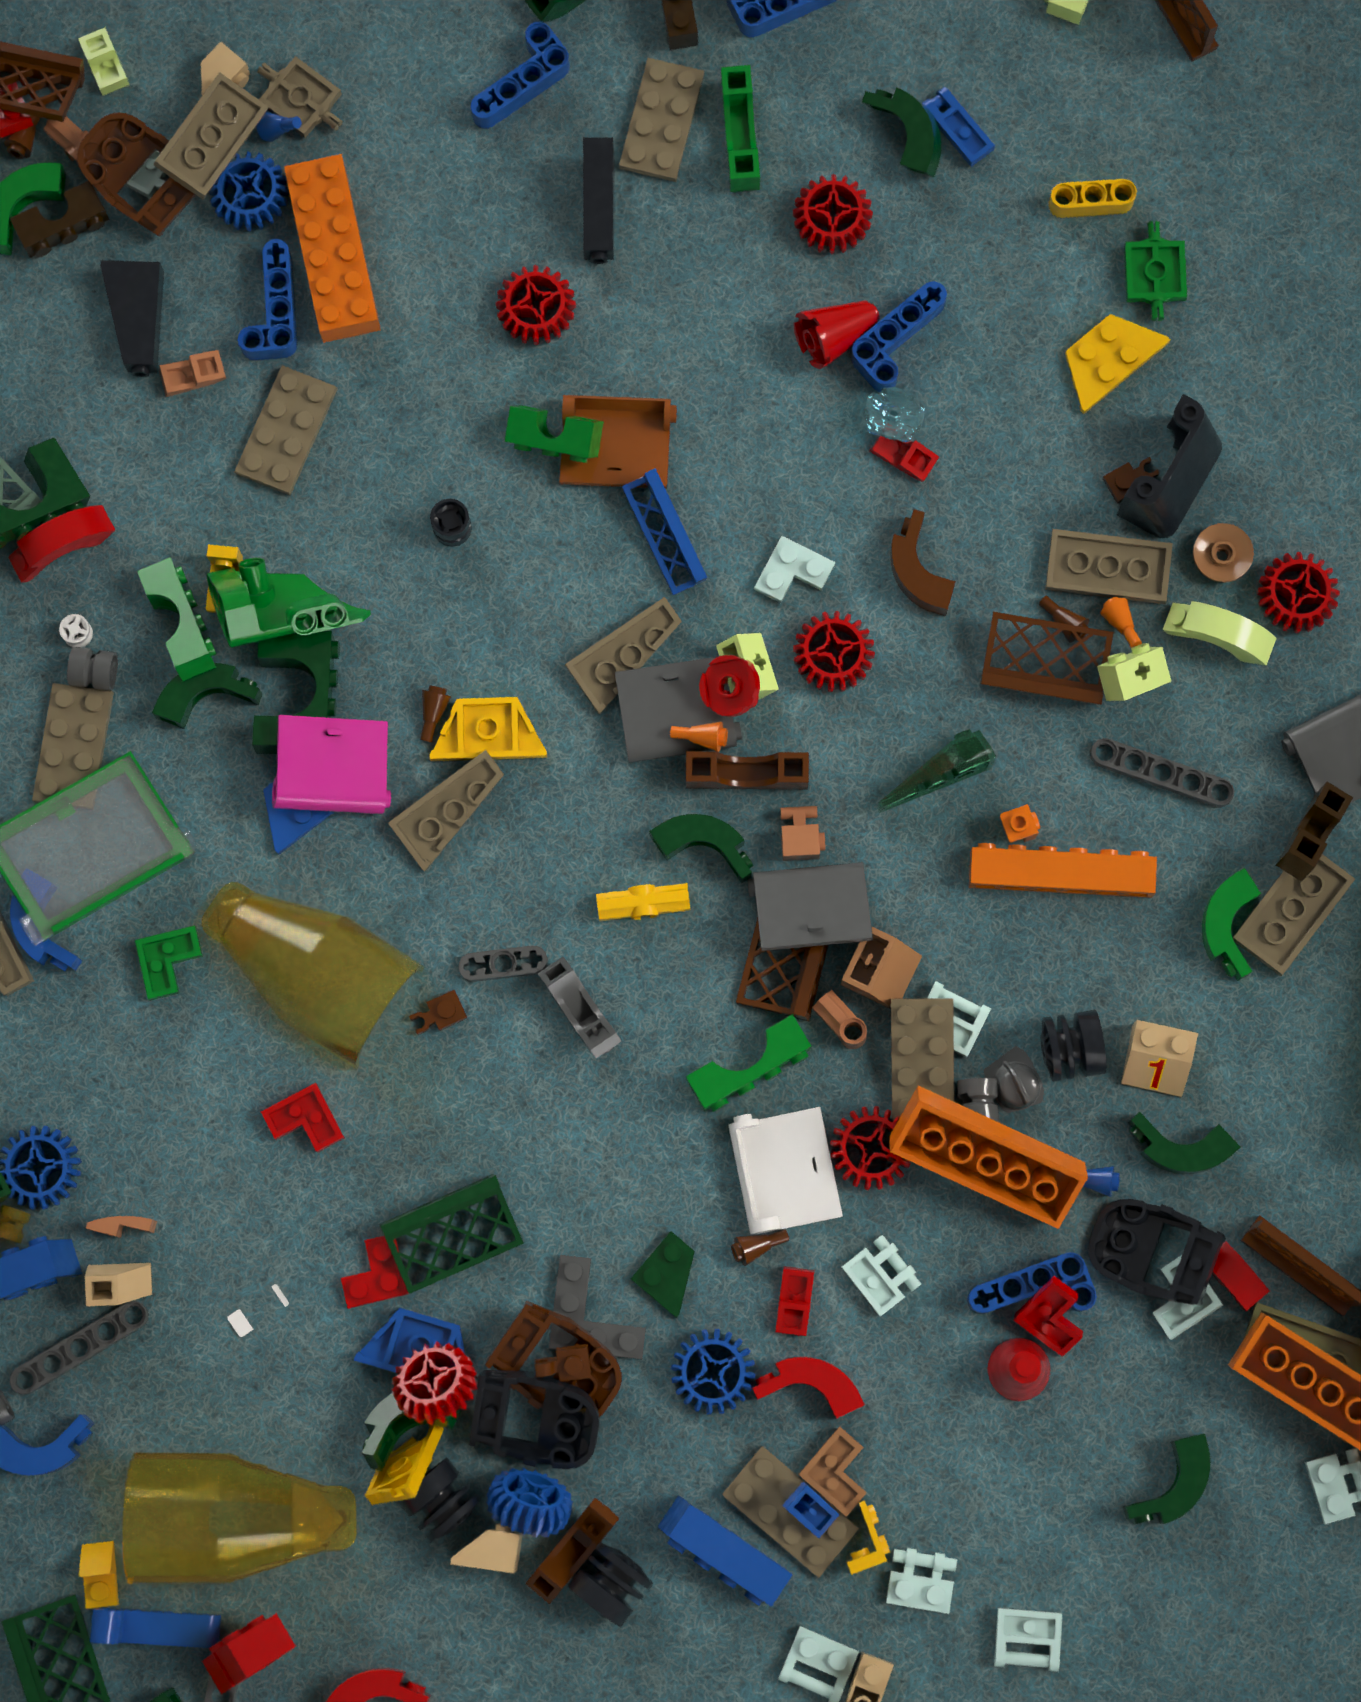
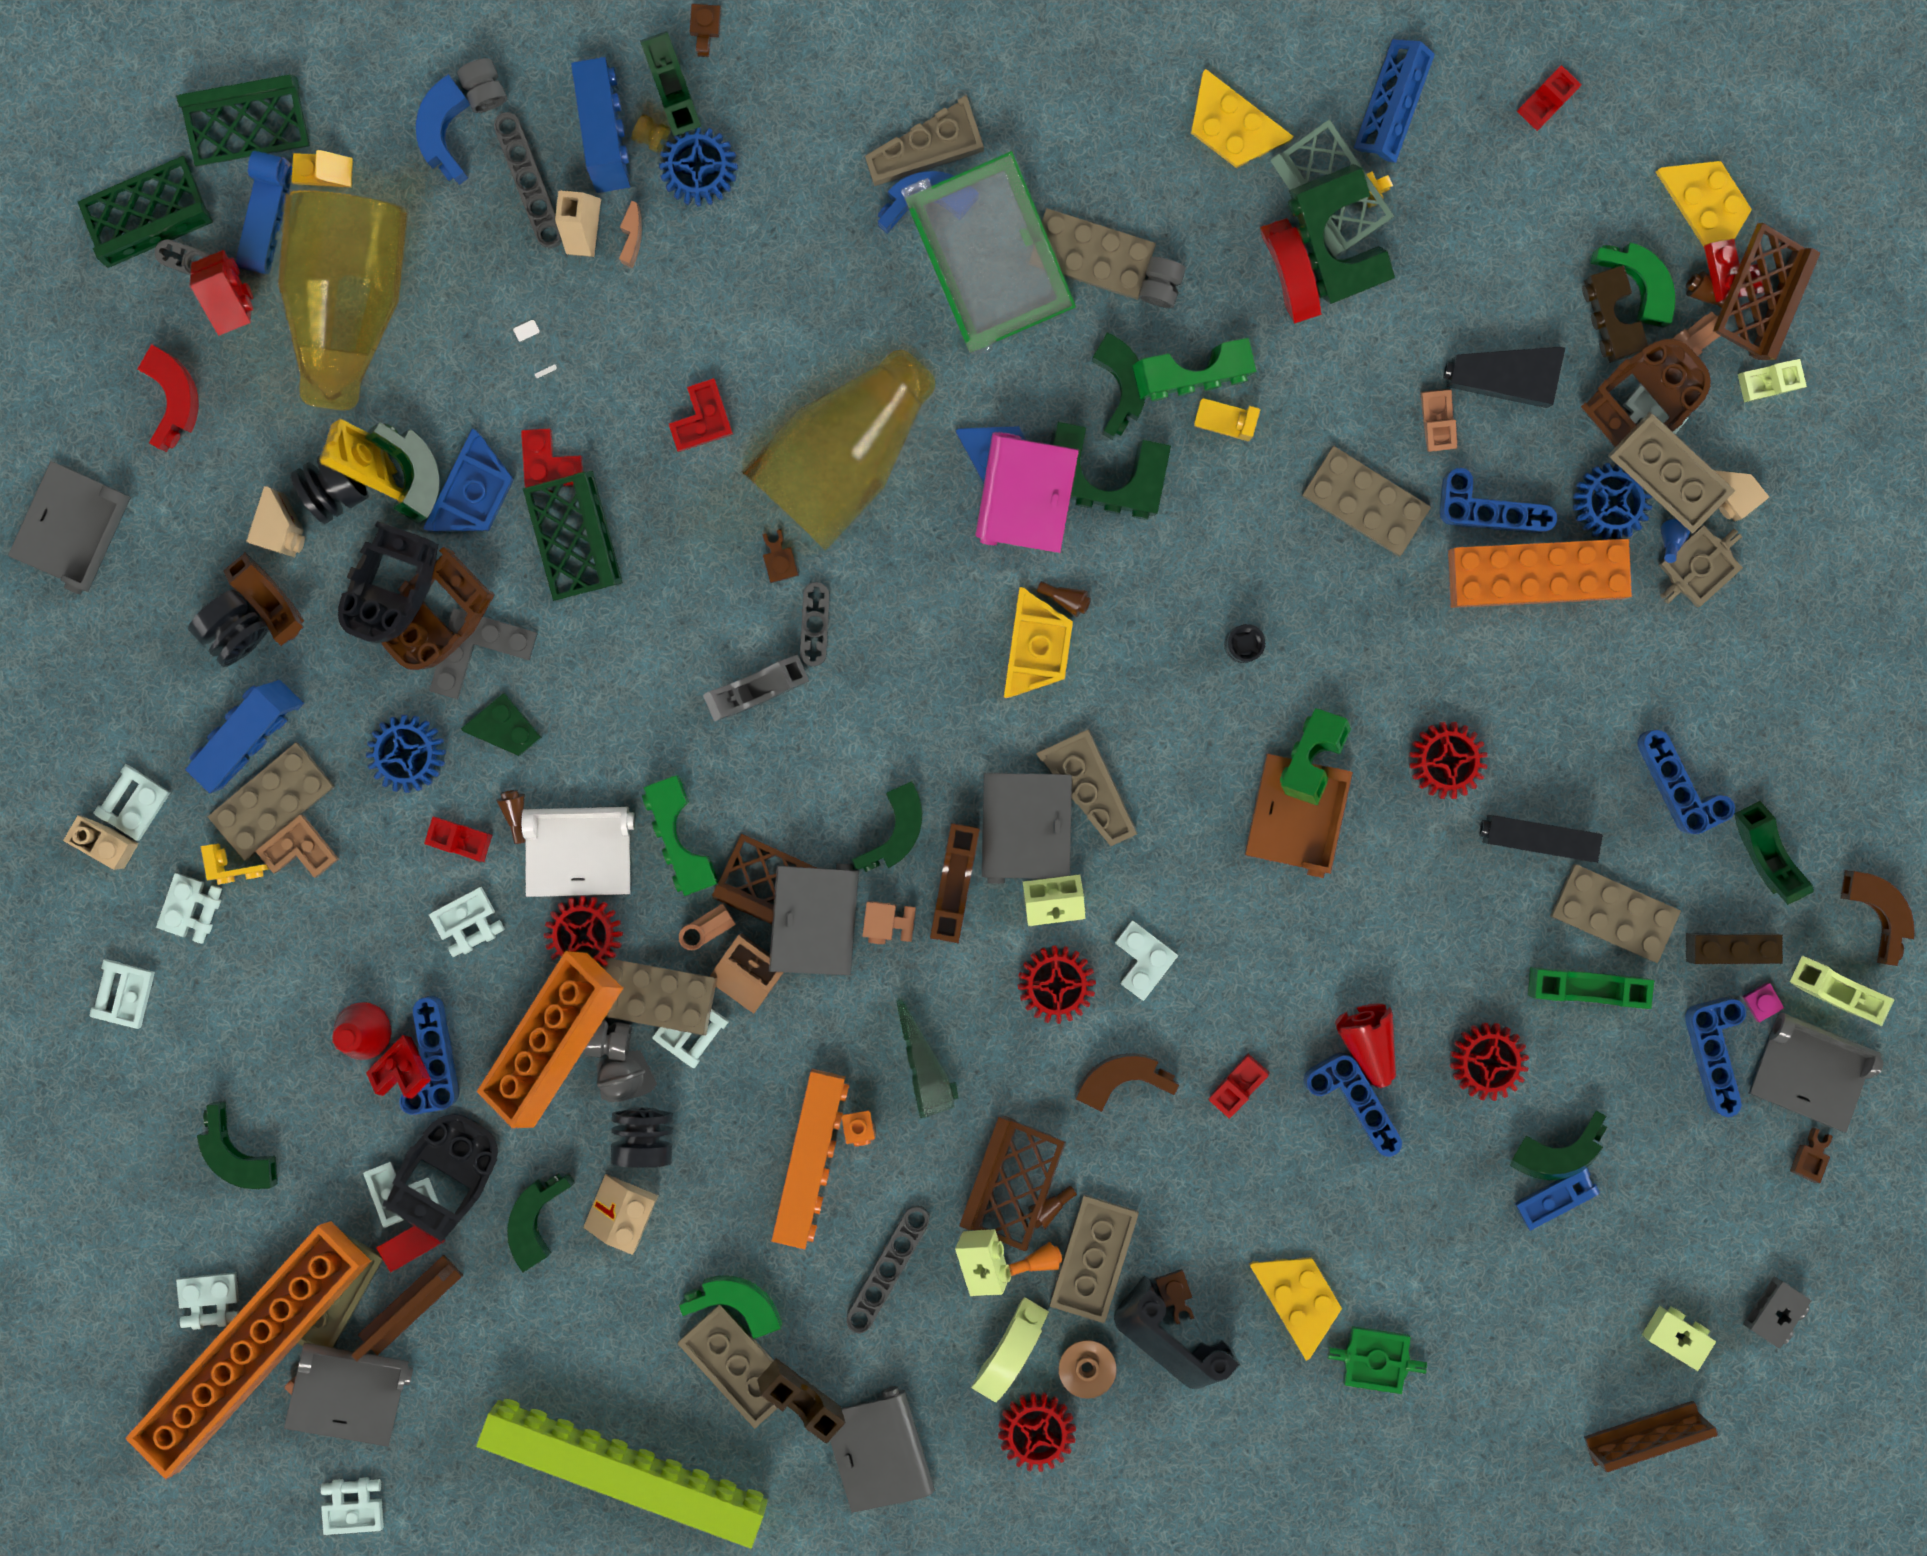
camera: 95 degrees right, 10 degrees up
white wheel [59,614,93,648] -> none
green plate [135,925,203,1001] -> none
green panel [206,557,371,648] -> none
dark tan wing [388,750,505,872] -> none
red gear [392,1342,477,1426] -> none
blue gear [486,1468,573,1538] -> none
reddish brown plate [535,1344,591,1382] -> none
yellow piece [596,883,691,921] -> none
blue fence [622,468,707,596] -> none
orange cone [670,722,728,752] -> none
red plate [699,655,760,717] -> none
red arch [752,1357,865,1419] -> none
blue slope [782,1481,840,1538] -> none
clear light blue plate [864,387,925,442] -> none
yellow beam [1048,179,1137,218] -> none
blue cone [1083,1166,1120,1197] -> none

